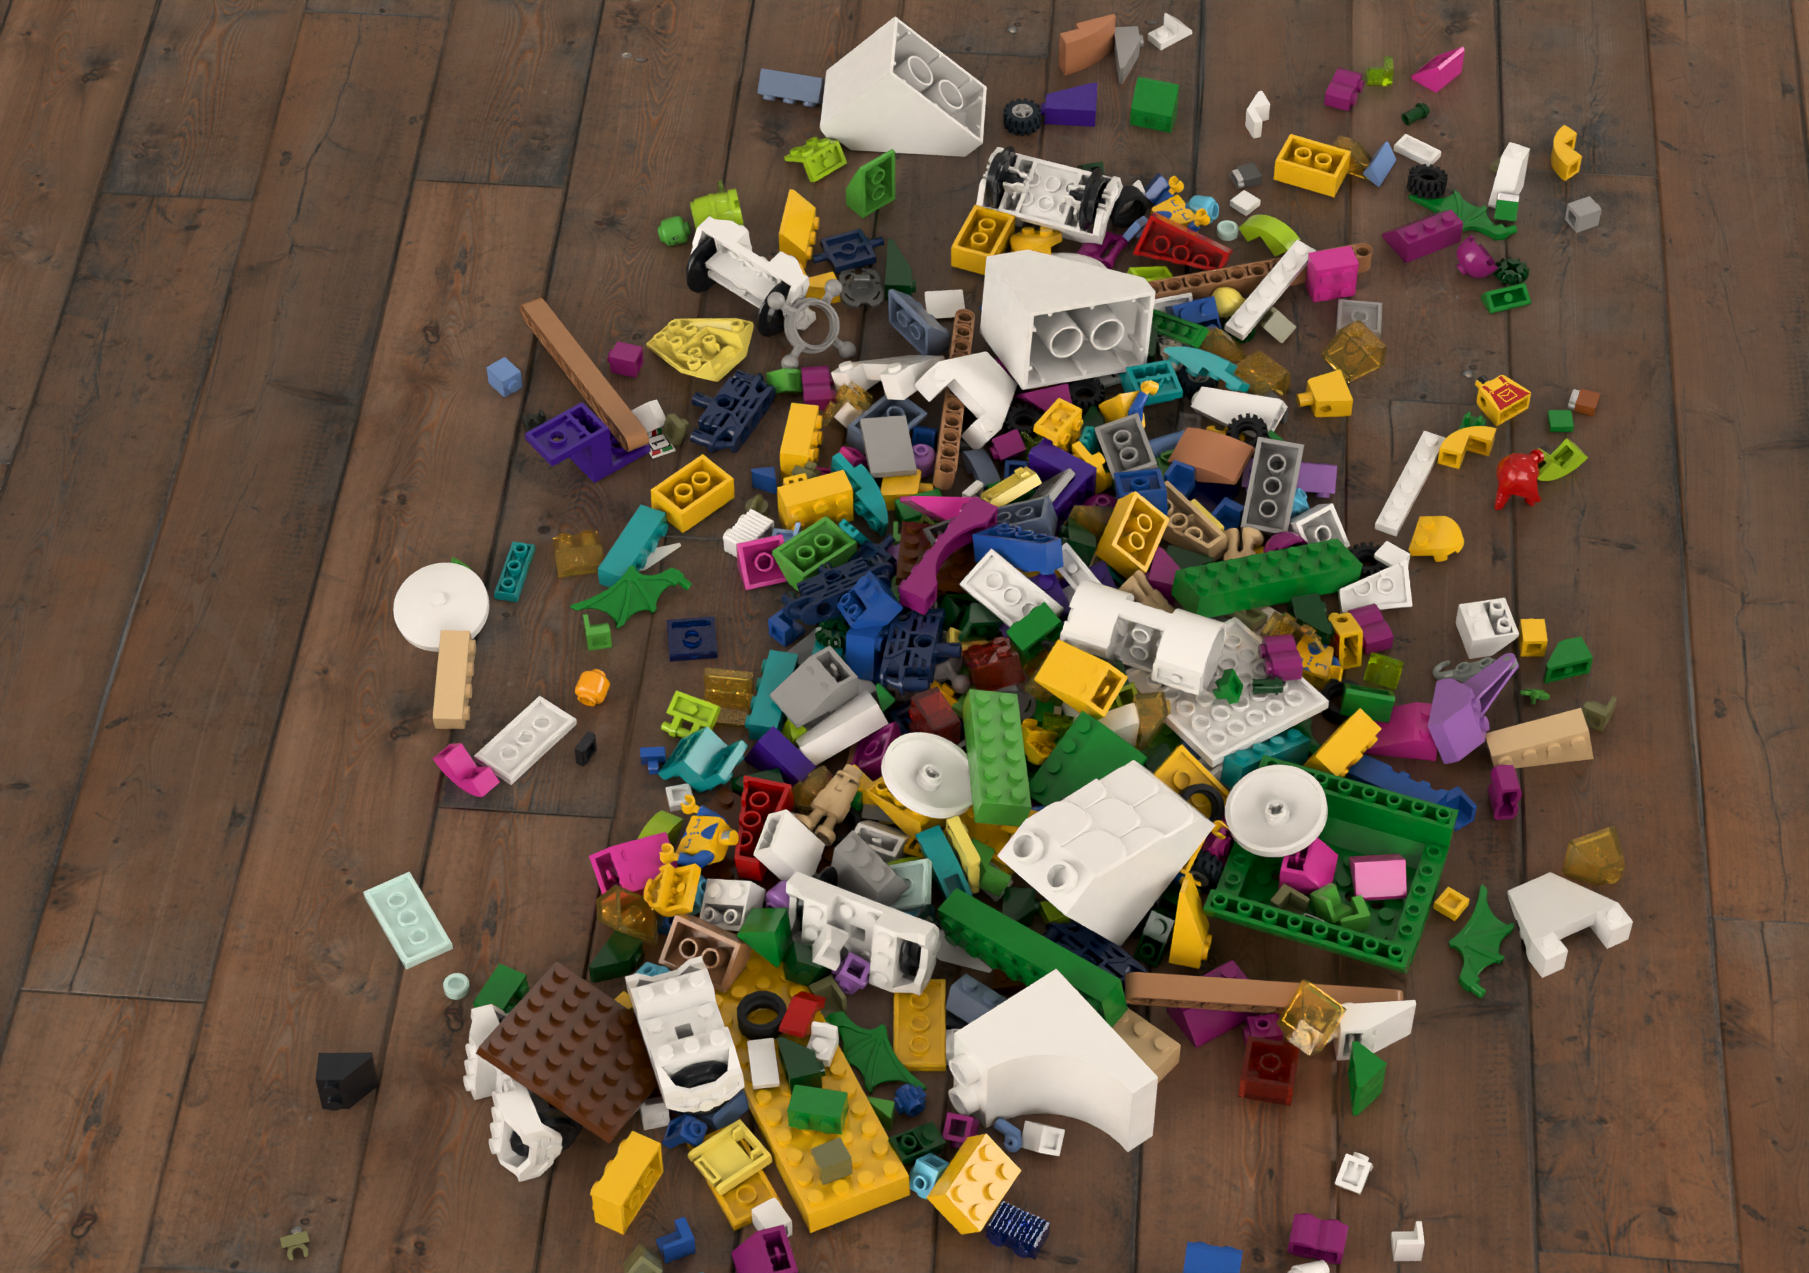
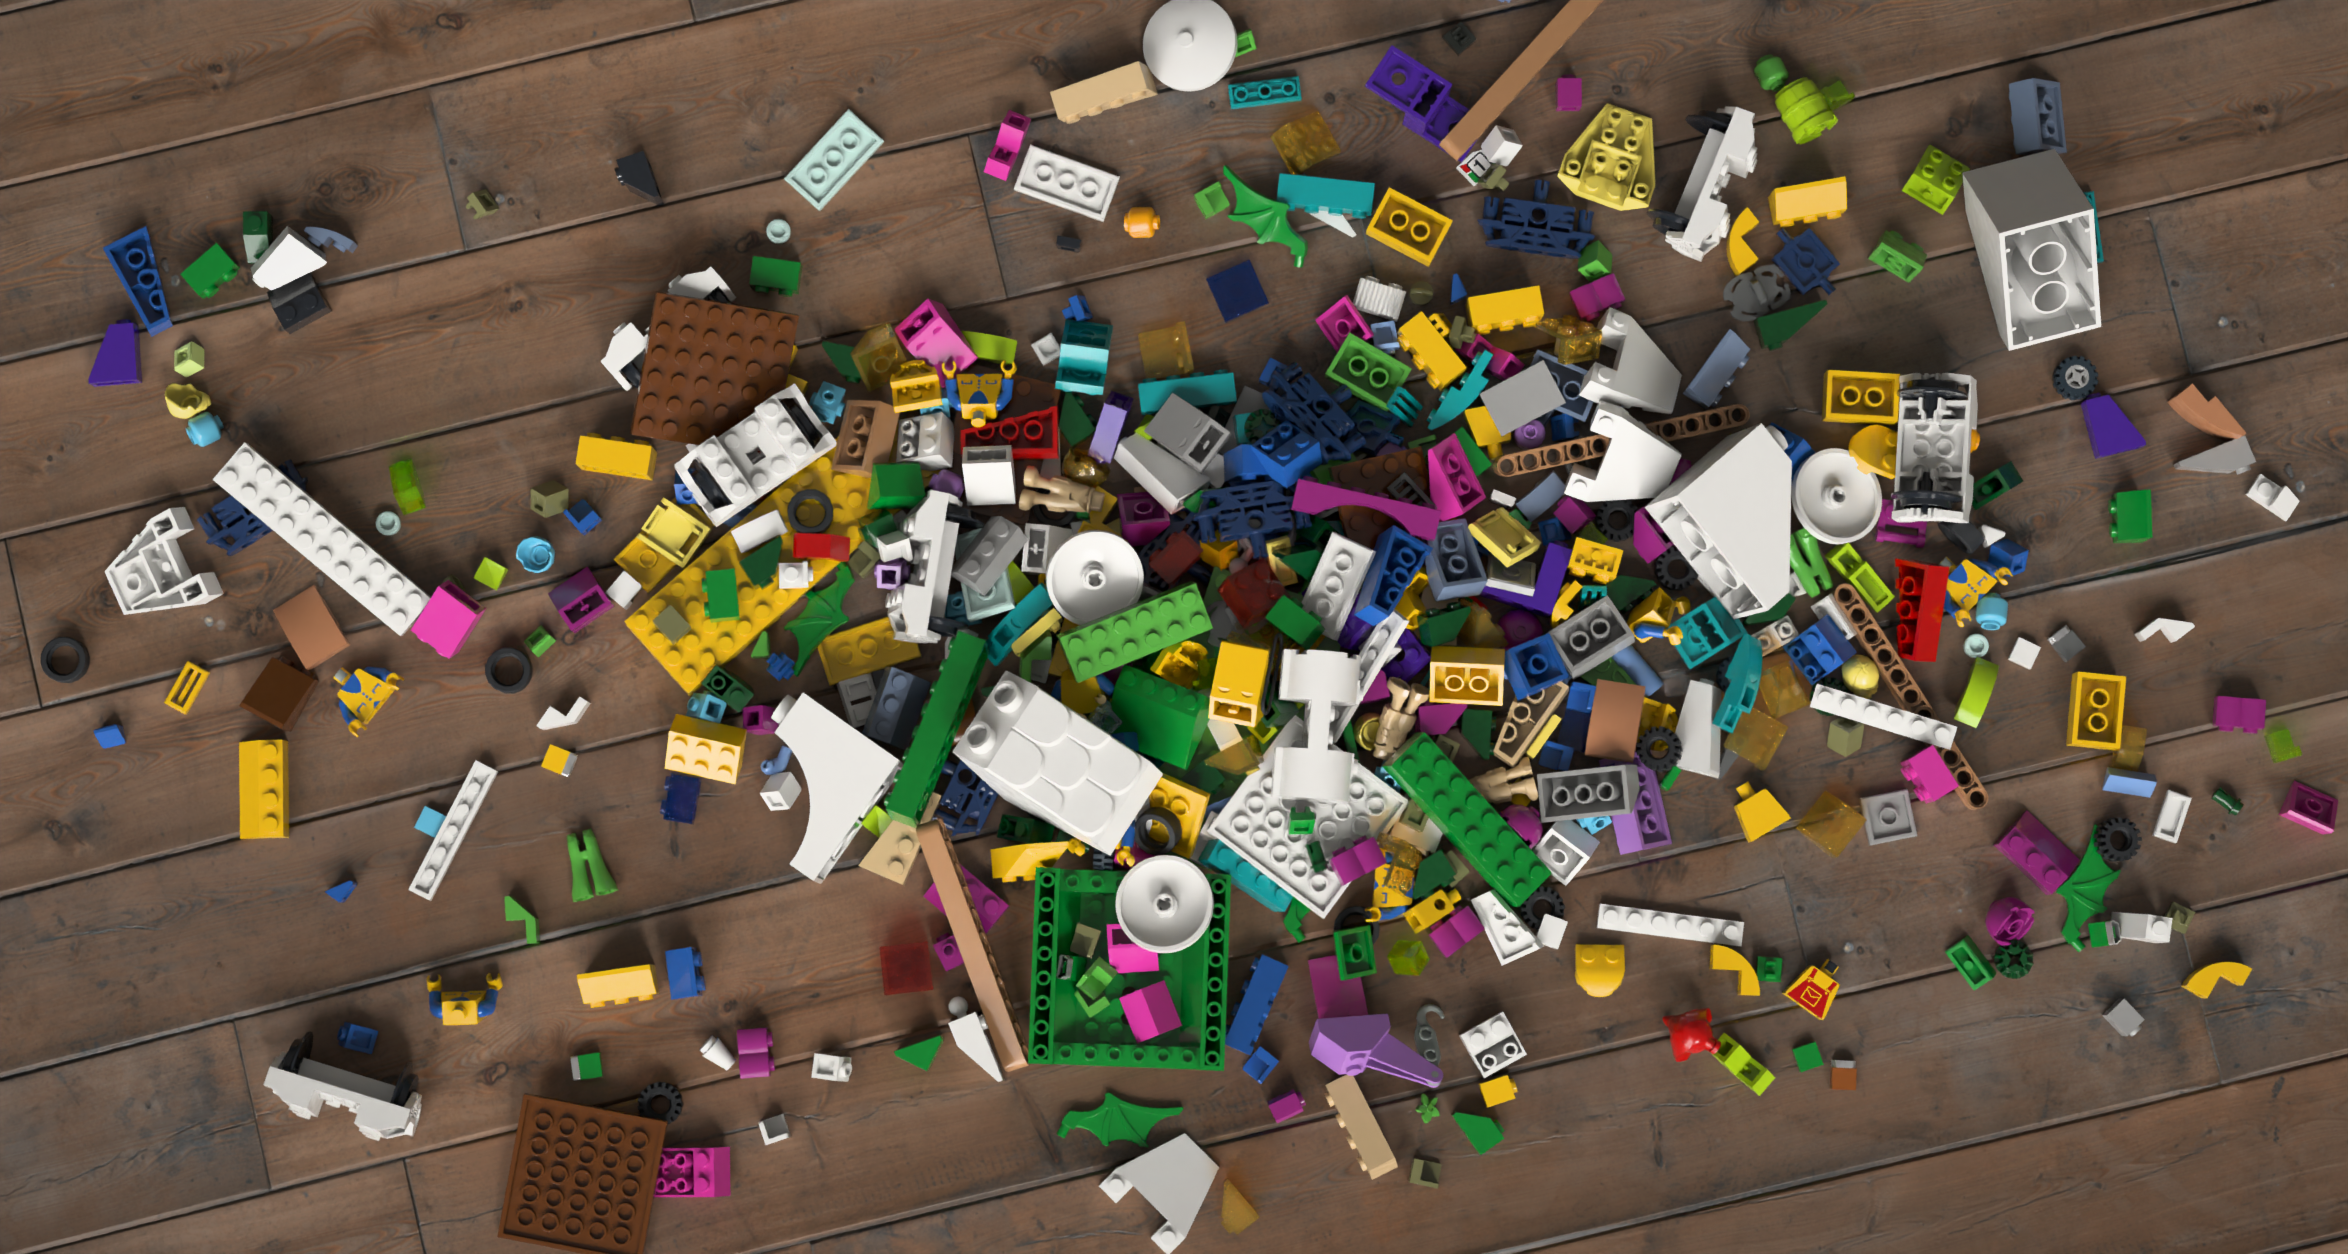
camera: 70 degrees right, 35 degrees up
lime plate [661,691,721,738] -> none
light grey piece [767,279,856,369] -> none
white sticker [925,289,965,318] -> none
medium blue plate [1122,216,1148,242] -> none
green tile [1151,309,1210,349] -> none
clear yellow slope [1276,979,1347,1056] -> none
yellow brick [1303,708,1381,777] -> none
yellow plate [1433,886,1470,921] -> none

